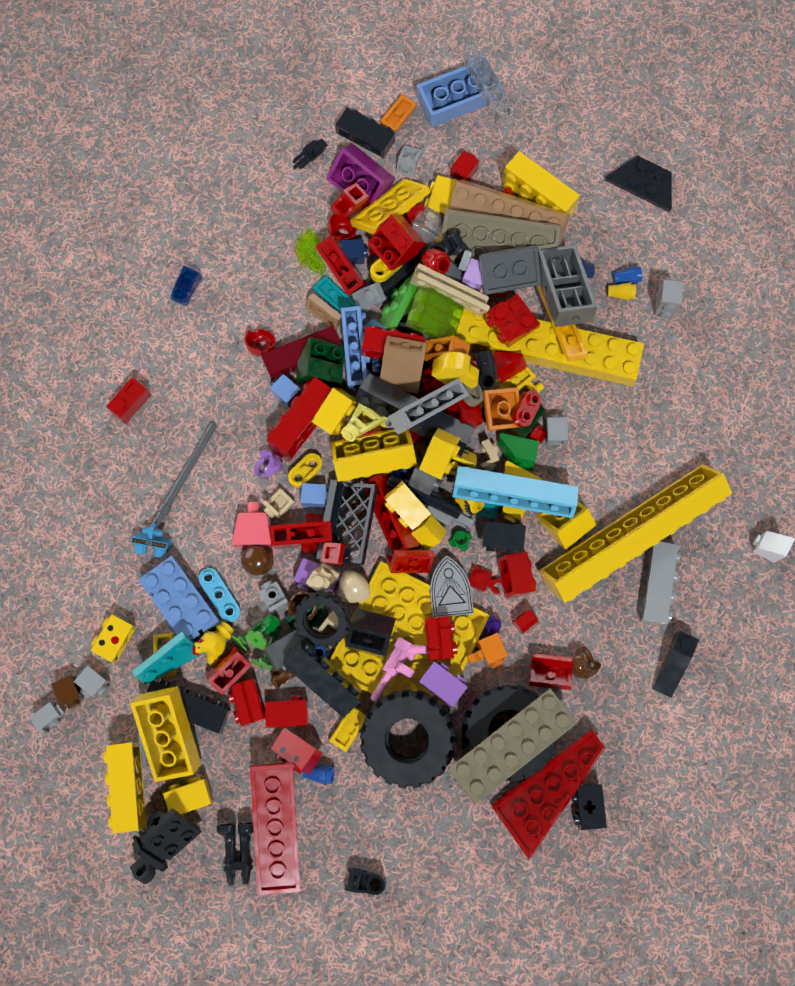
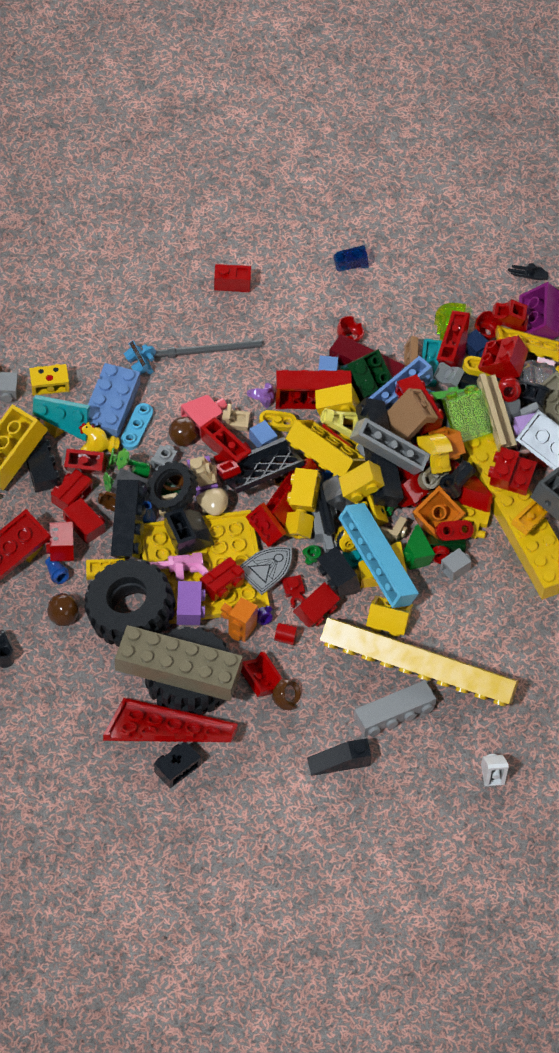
camera: 50 degrees right, 20 degrees down
none -> reddish brown hair [47,593,79,626]

